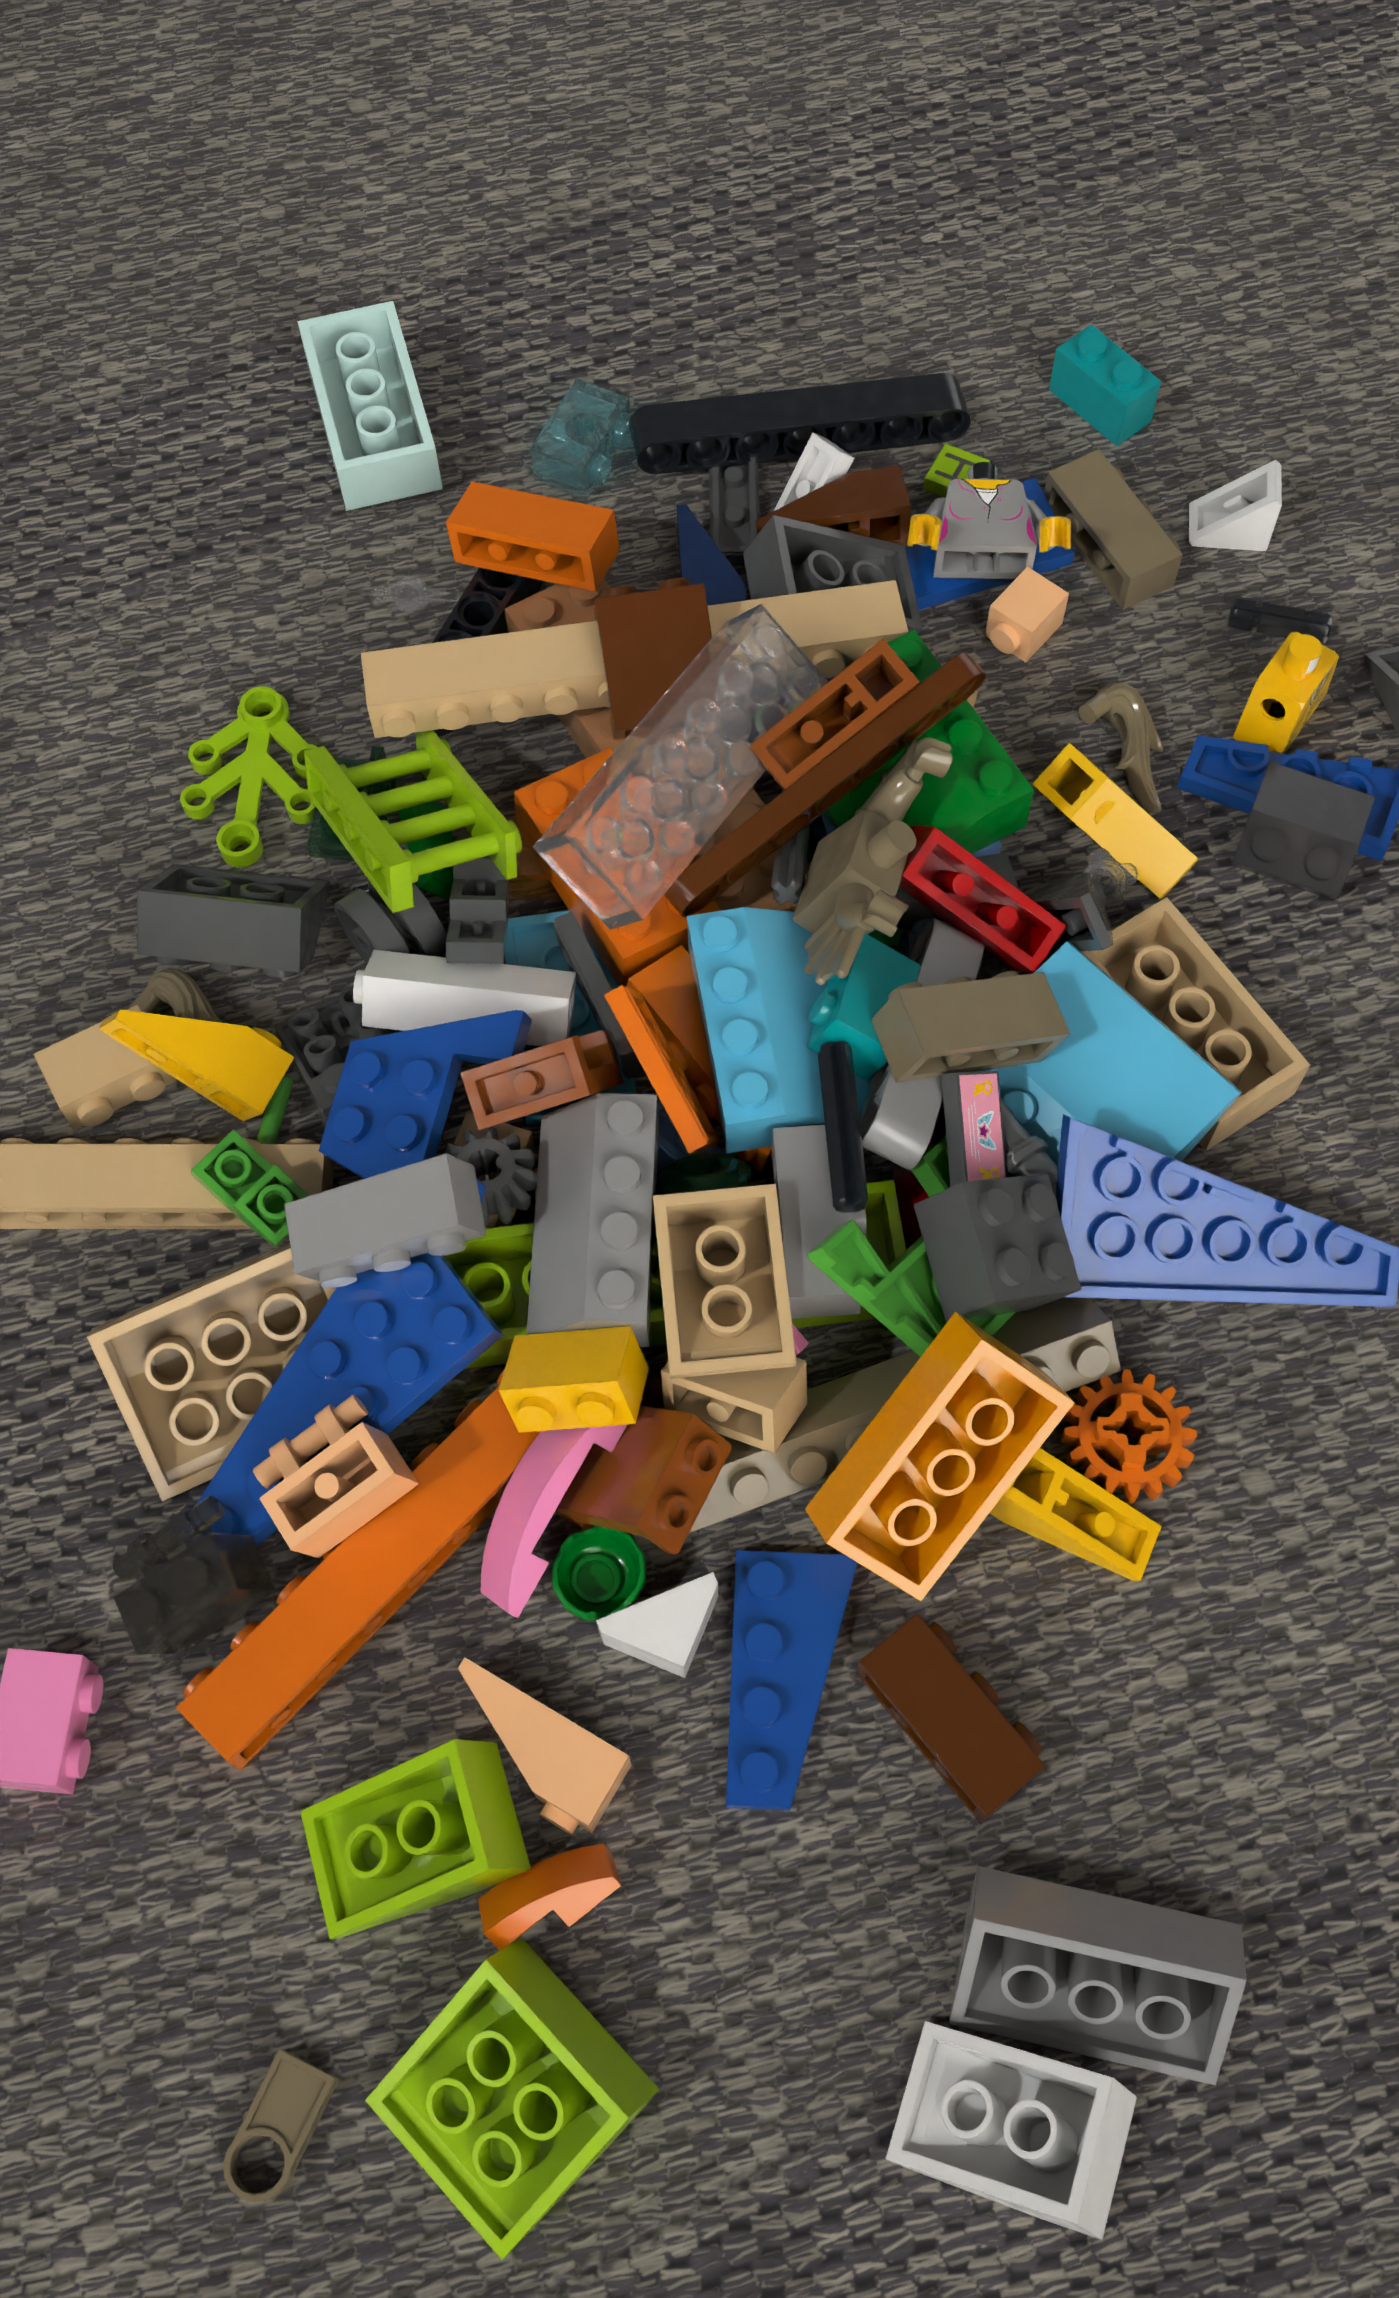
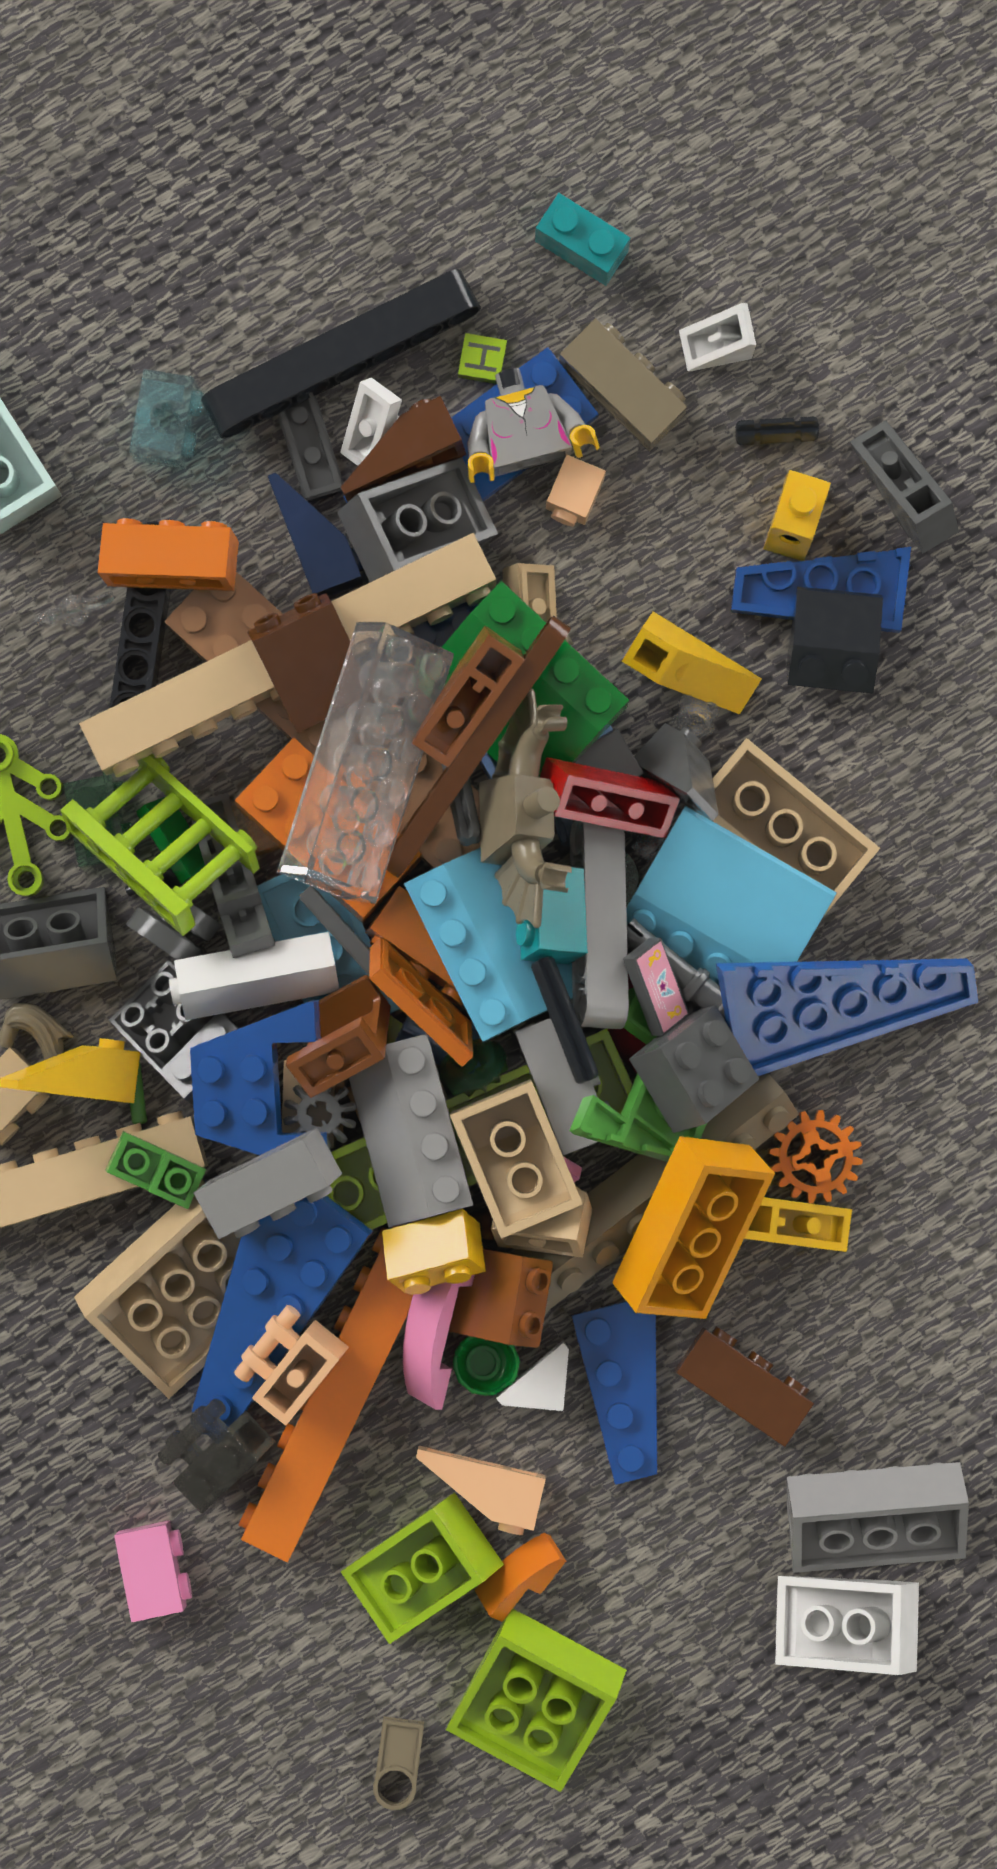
camera: 20 degrees left, 20 degrees up
dark tan brick [871,971,1070,1083] -> none
dark tan piece [1079,683,1164,813] -> none

